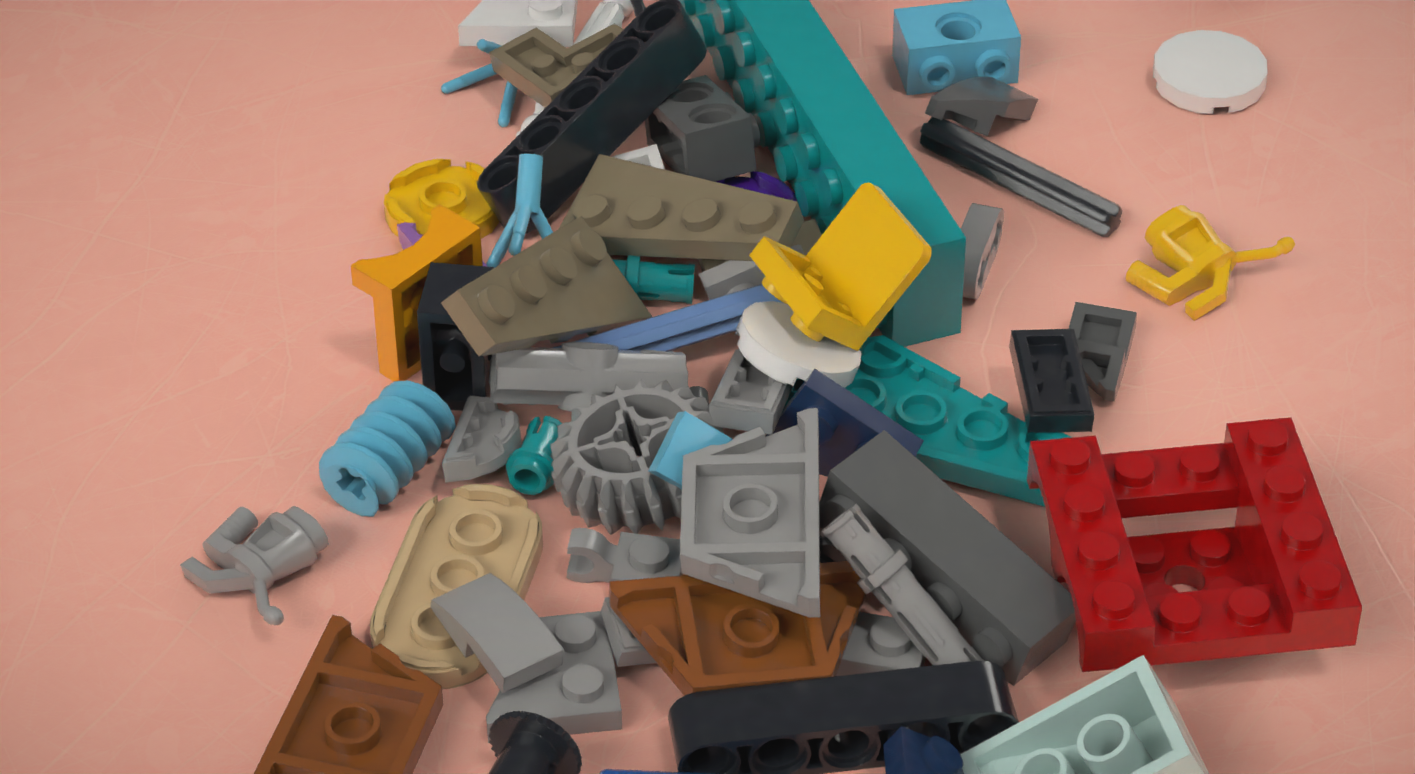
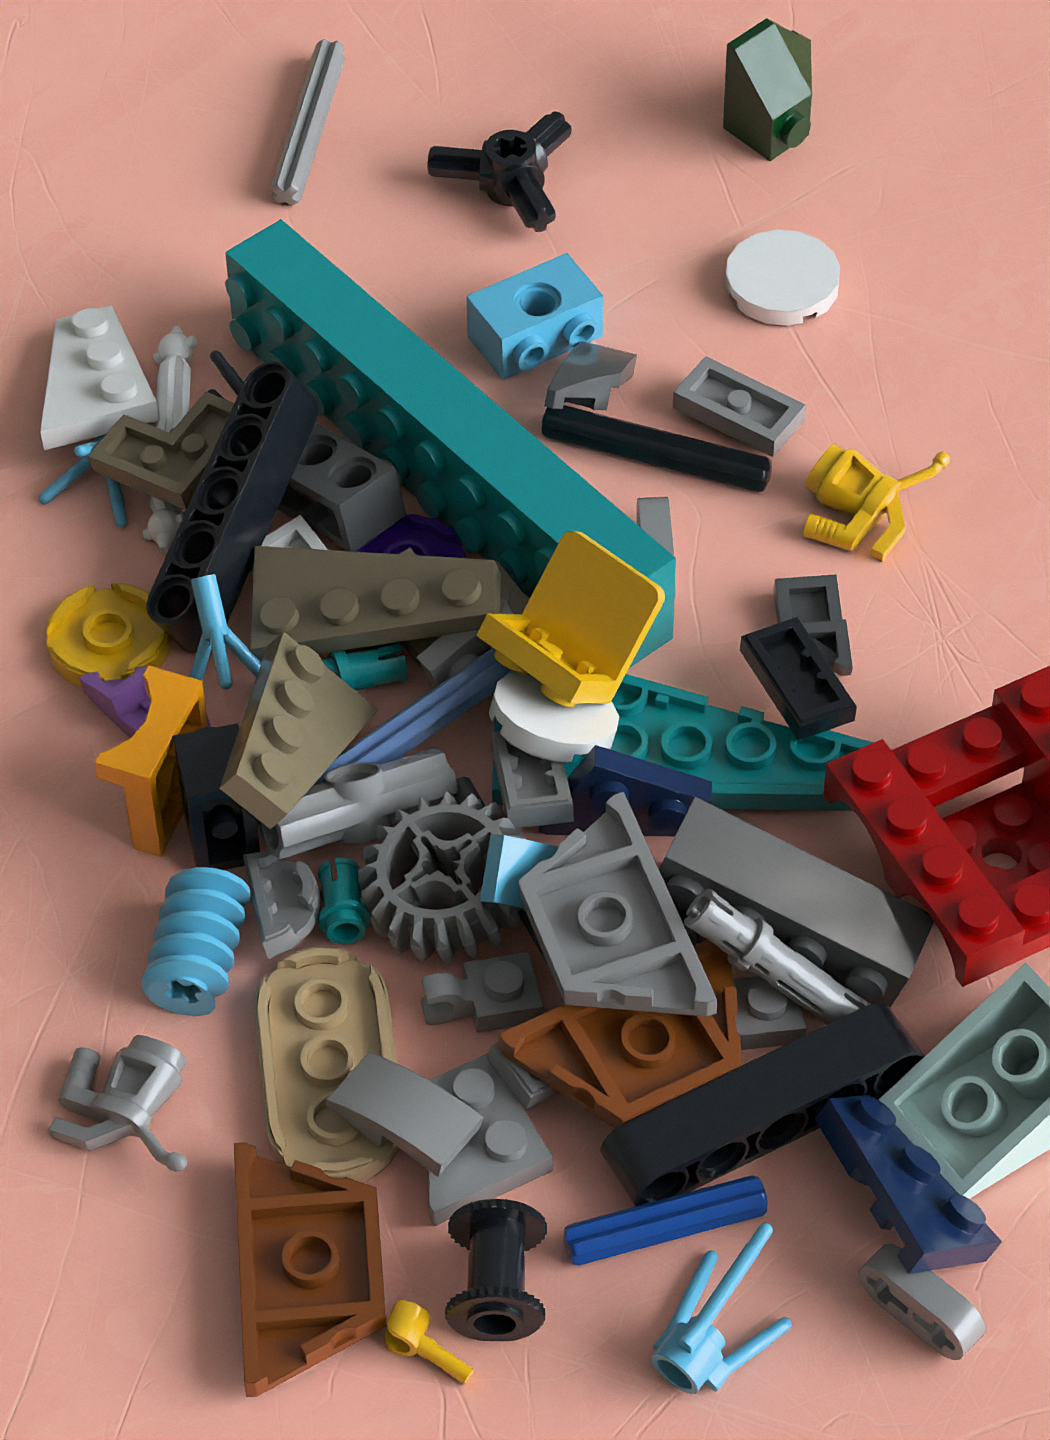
camera: 20 degrees left, 10 degrees up
none -> light grey plate [673,356,806,457]

